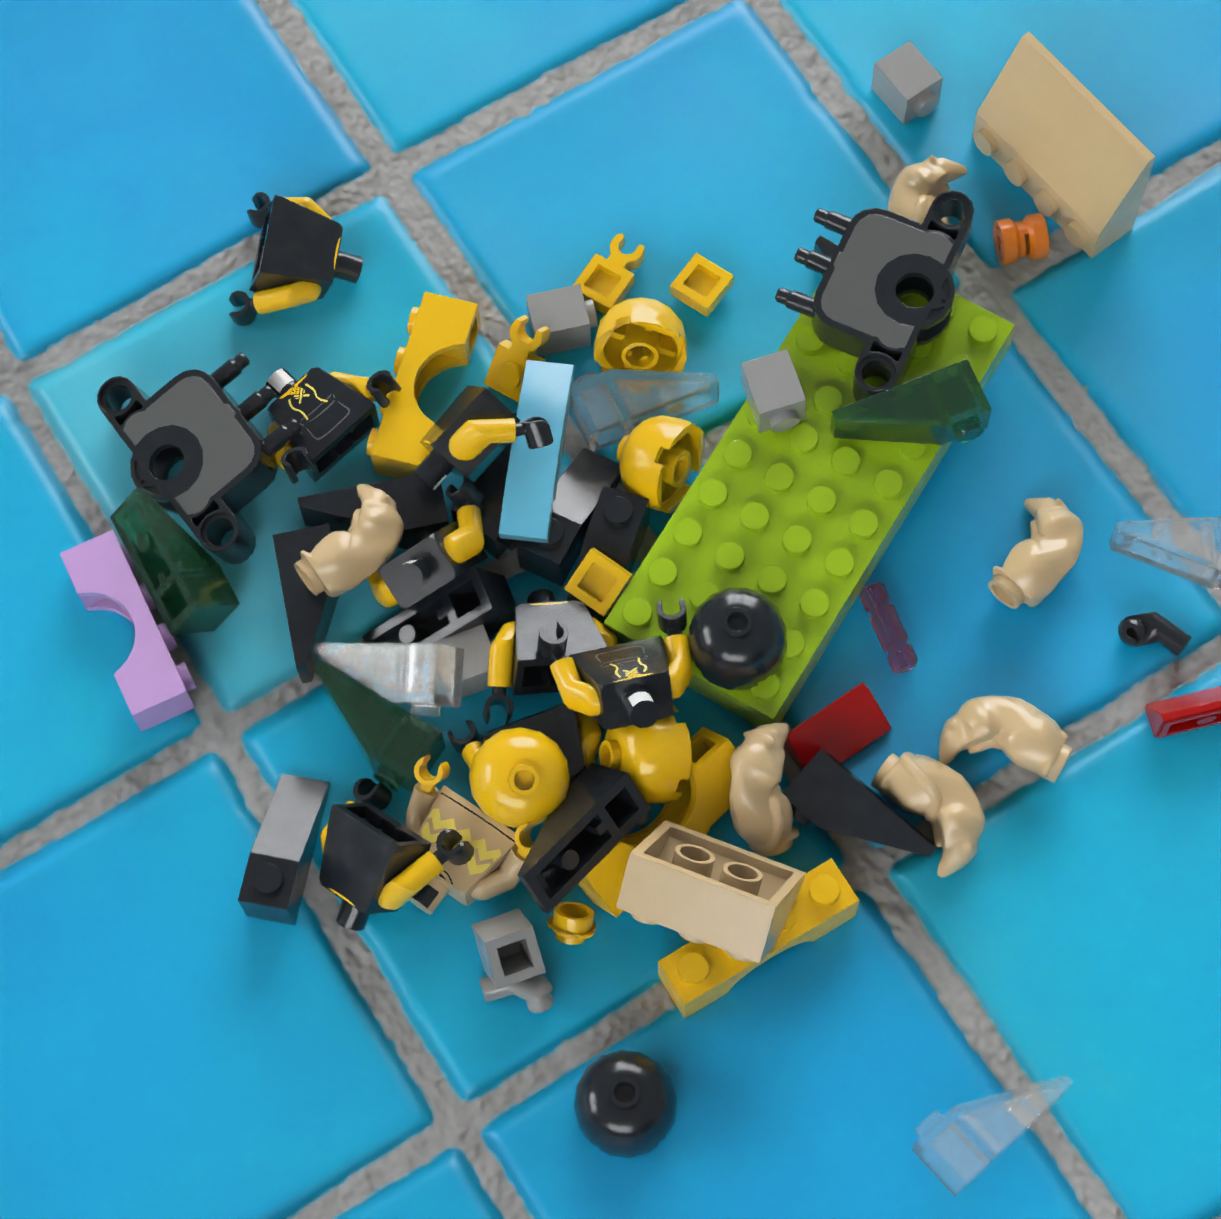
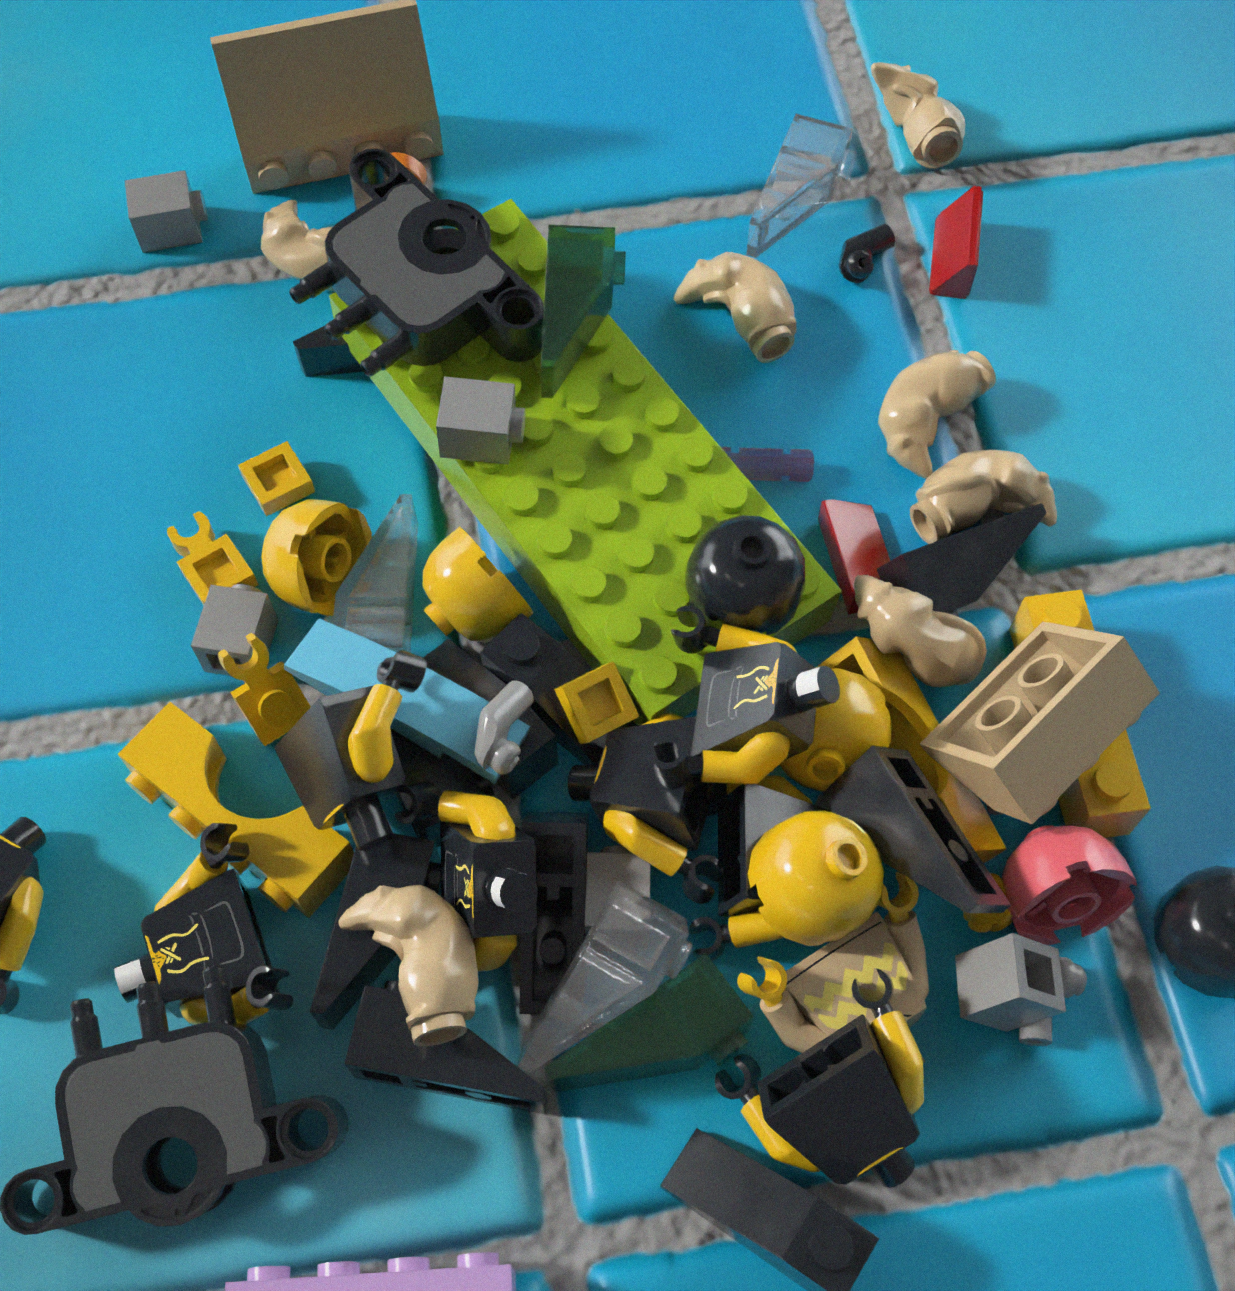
camera: 70 degrees left, 5 degrees down
clear green slope [110,488,240,635] -> none
none -> light grey arm [474,681,533,775]
none -> coral cylinder [1002,825,1137,945]

